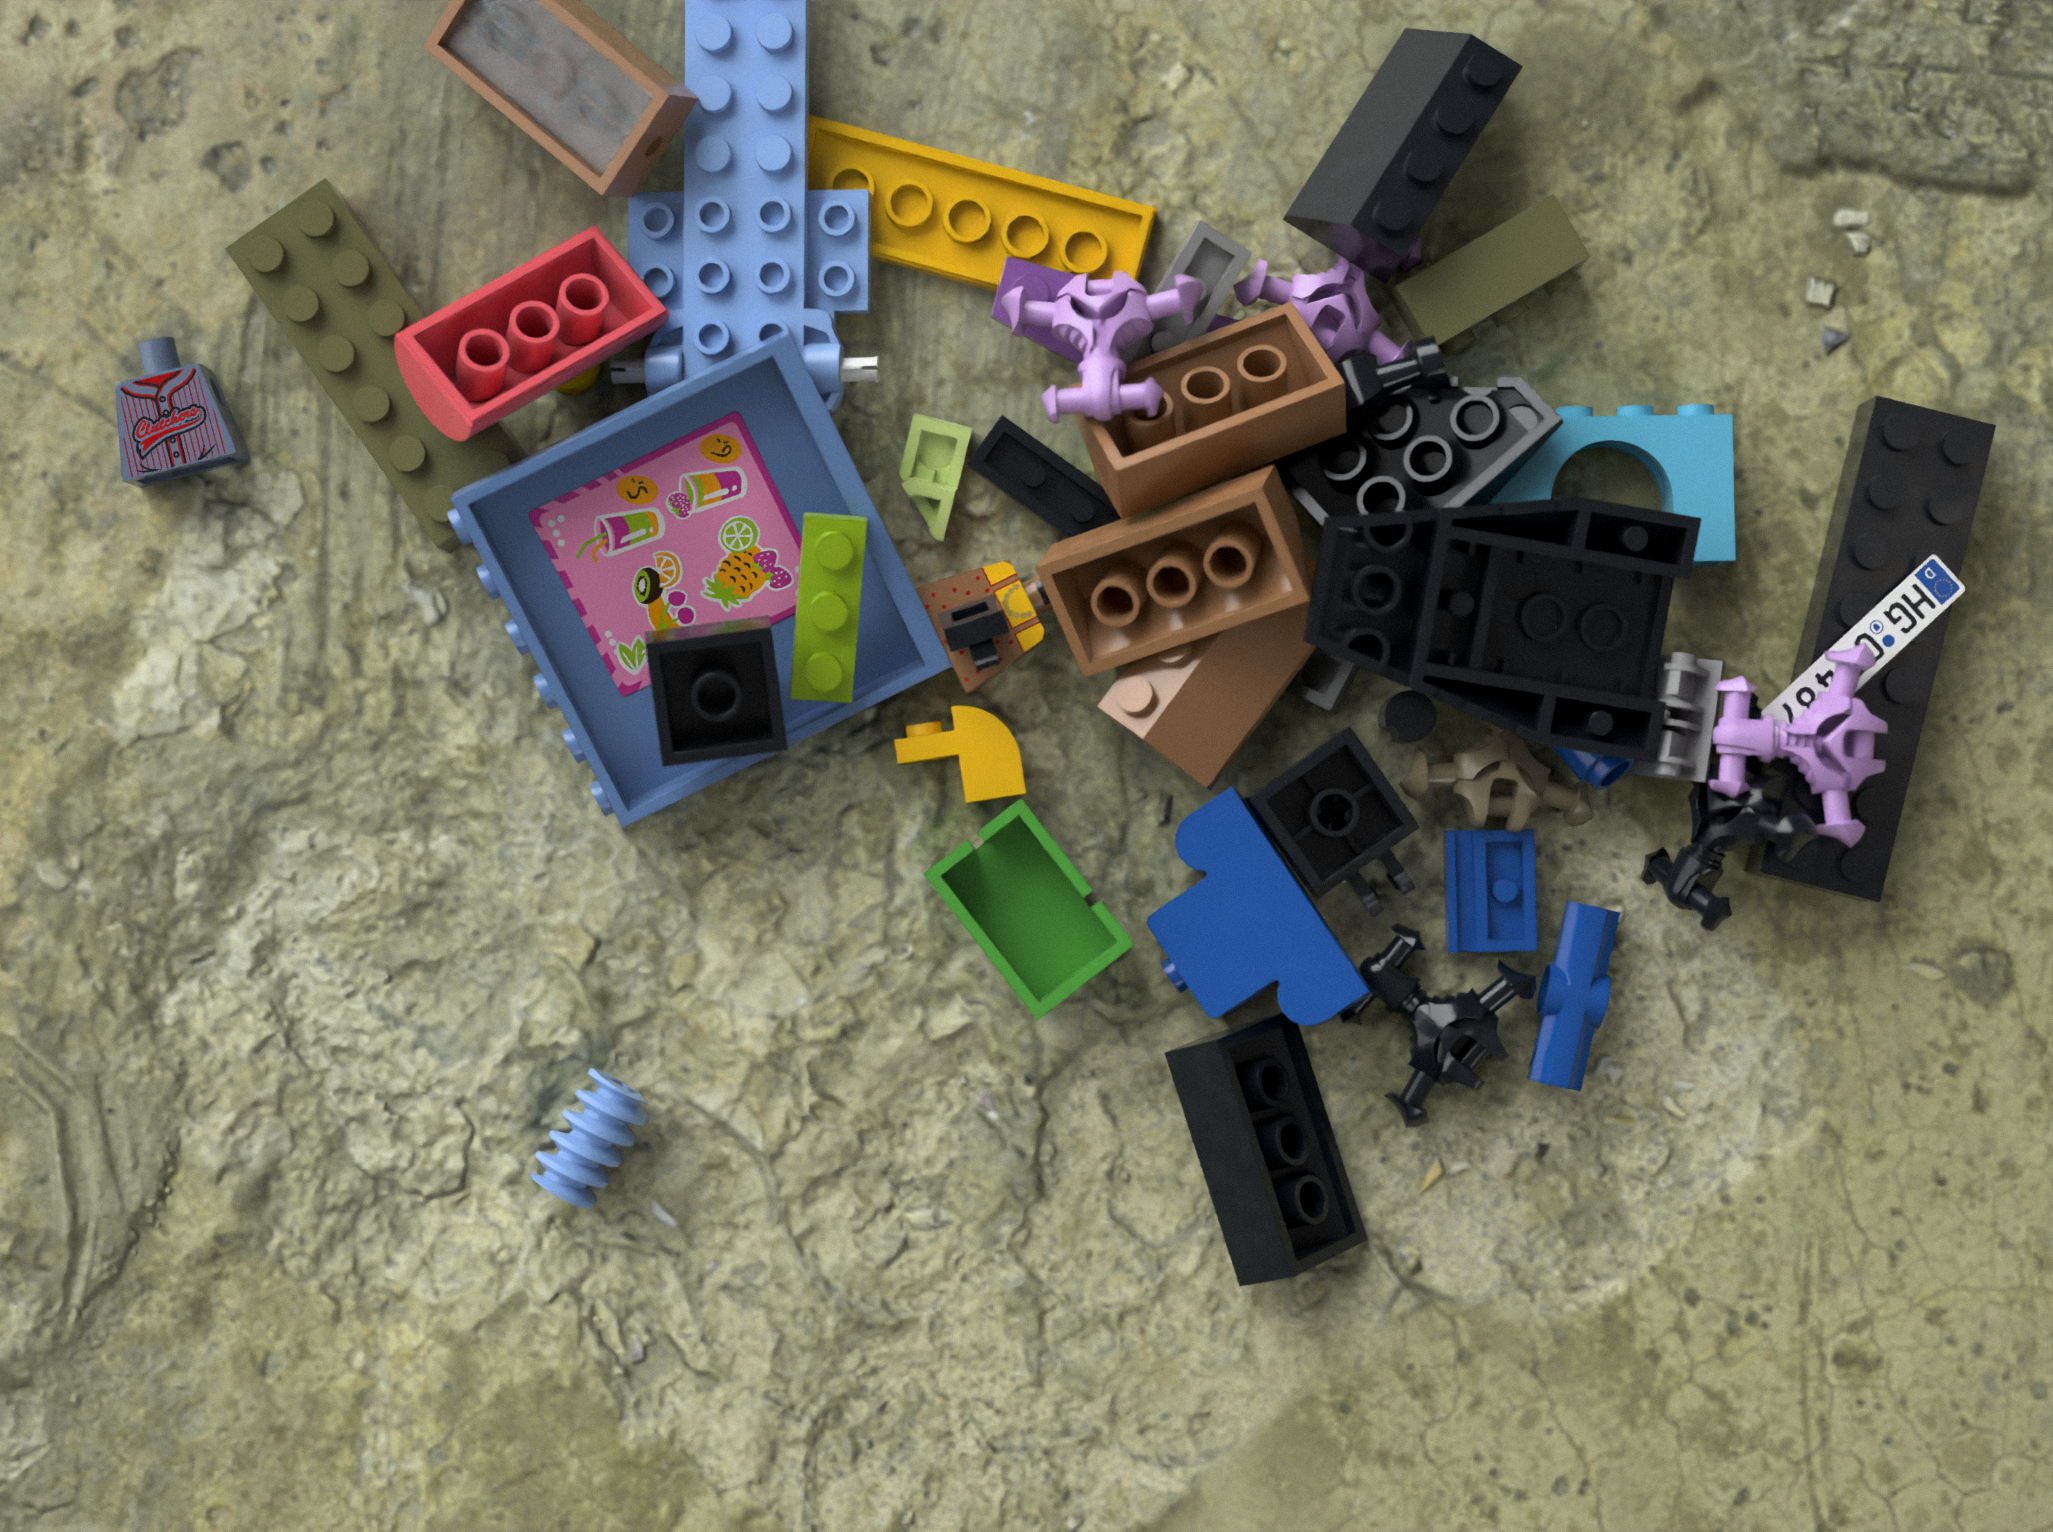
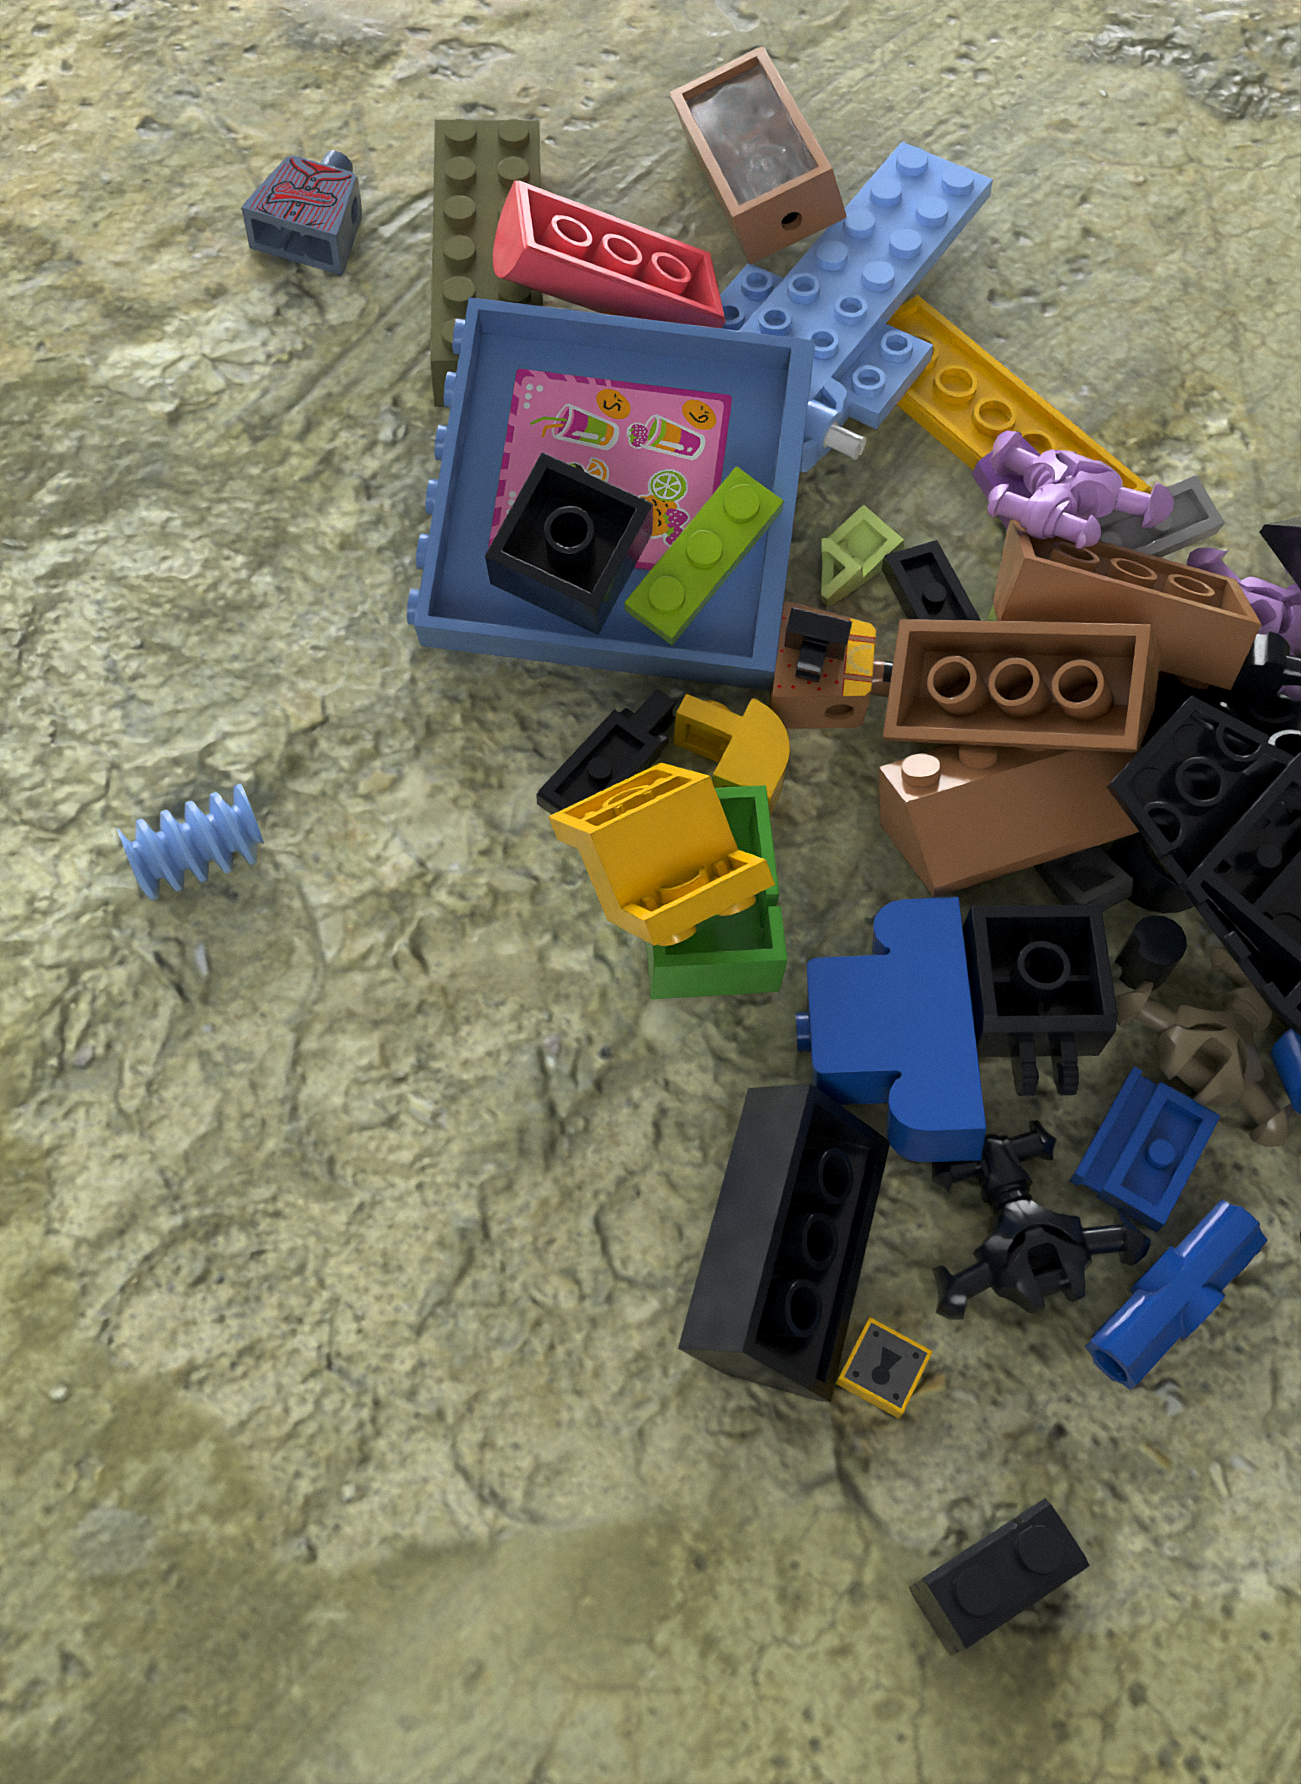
camera: 25 degrees right, 25 degrees down
none -> black hinge [536,689,676,815]
none -> yellow bracket [548,763,775,946]
none -> tile [835,1317,933,1419]
none -> black brick [909,1498,1090,1656]

